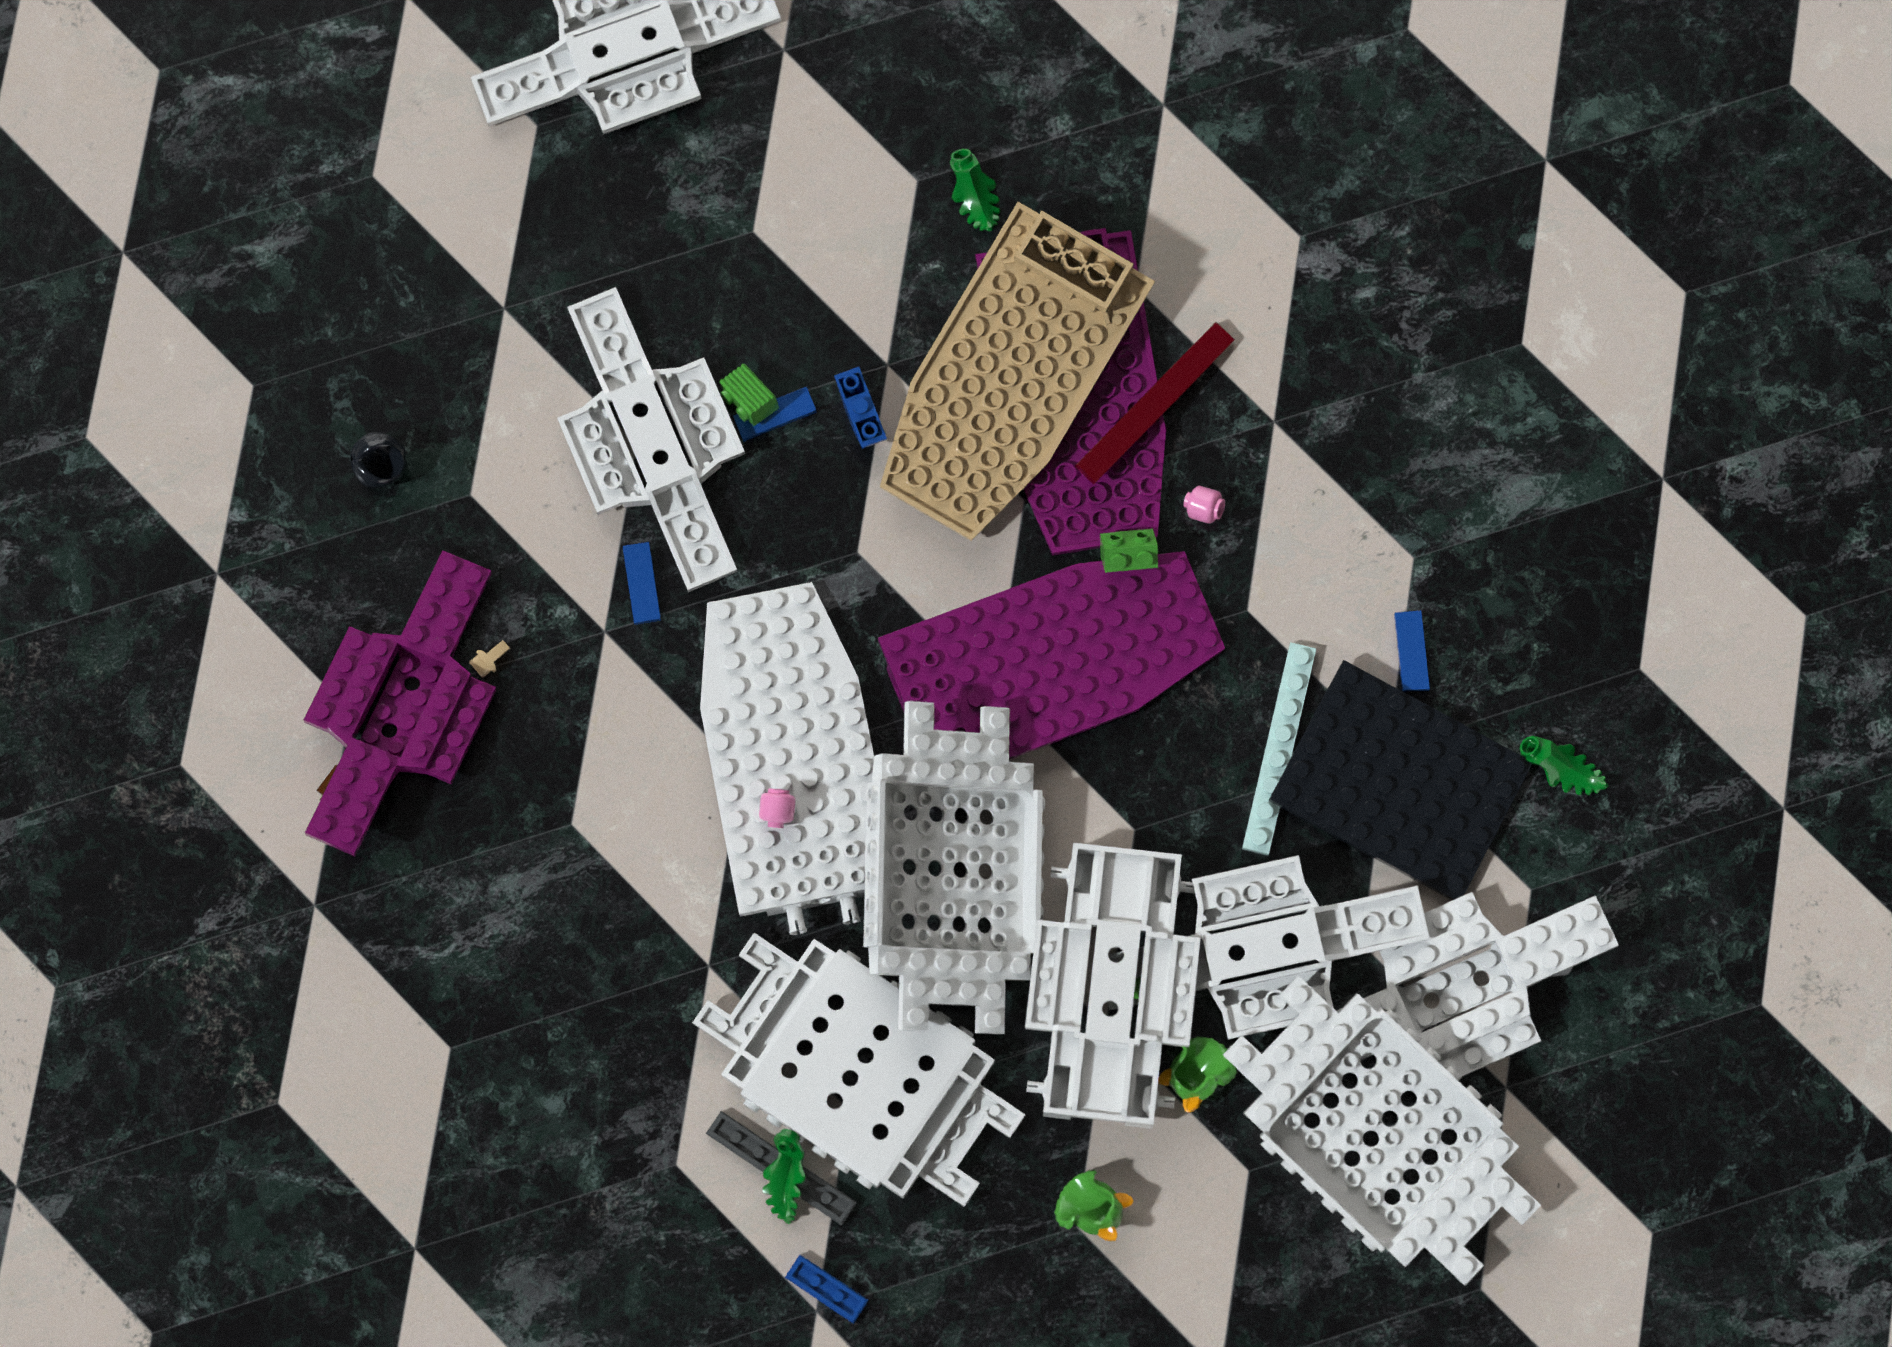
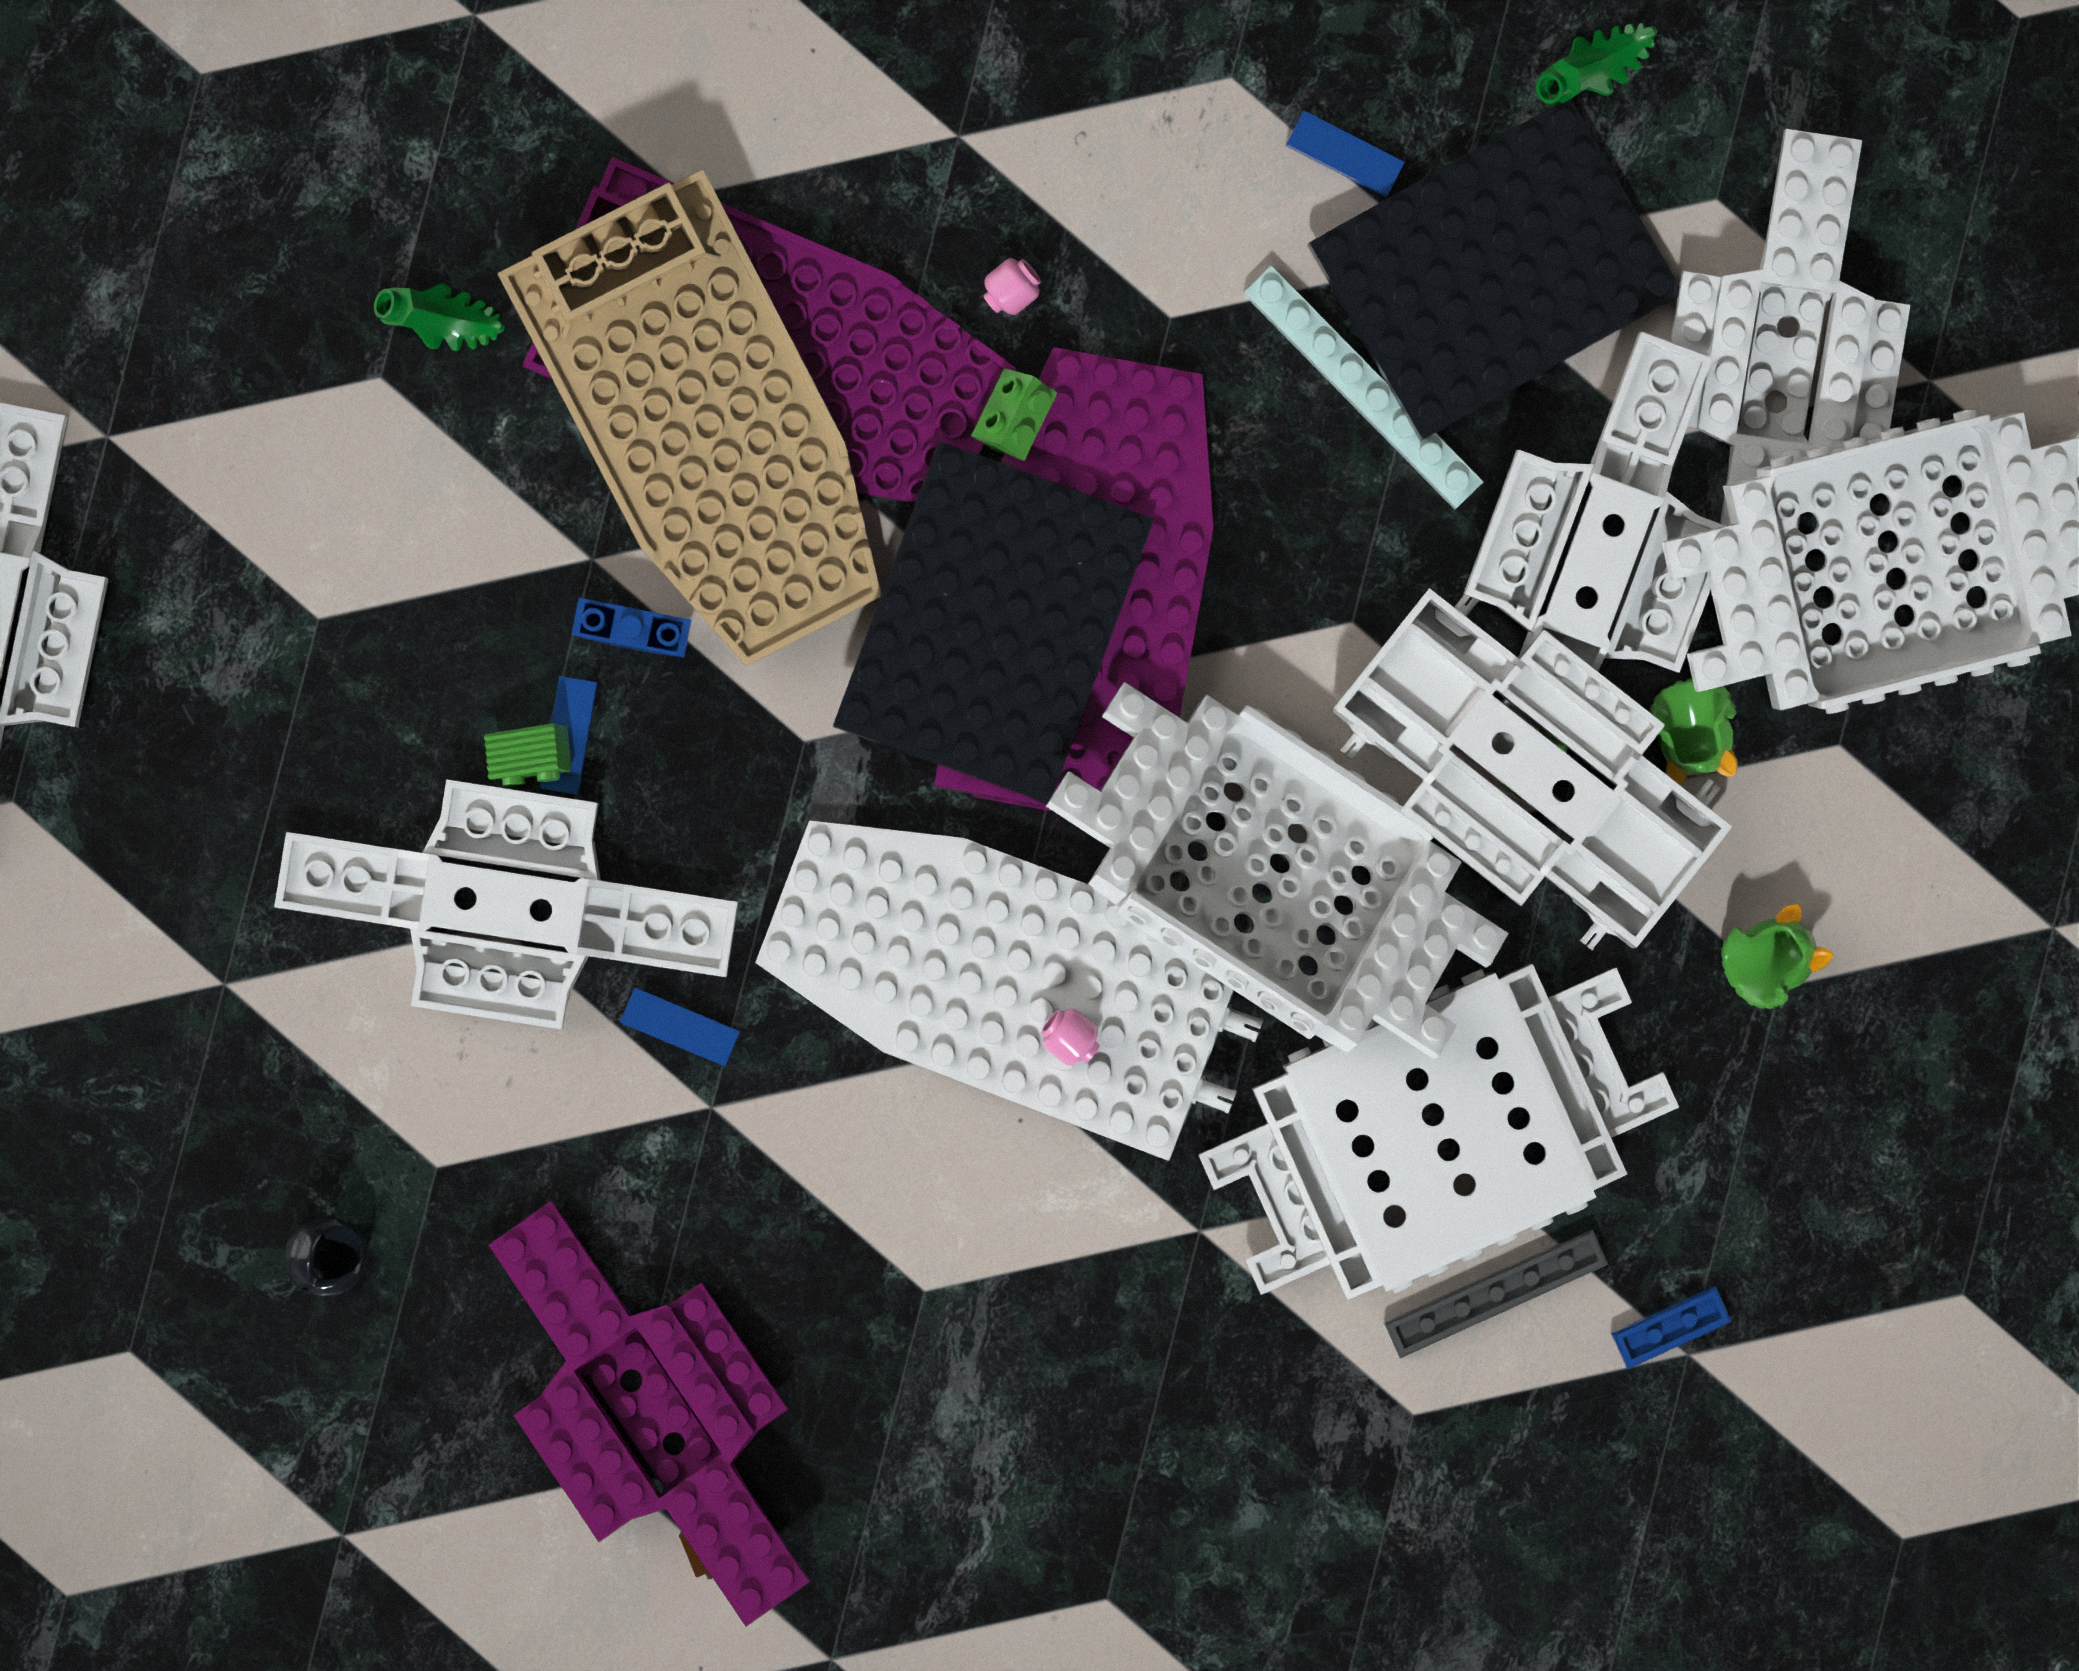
camera: 60 degrees left, 10 degrees up
tan piece [469,640,510,678] -> none
green plant [762,1129,805,1224] -> none
dark red tile [1075,322,1235,484] -> none
none -> black plate [833,441,1154,805]

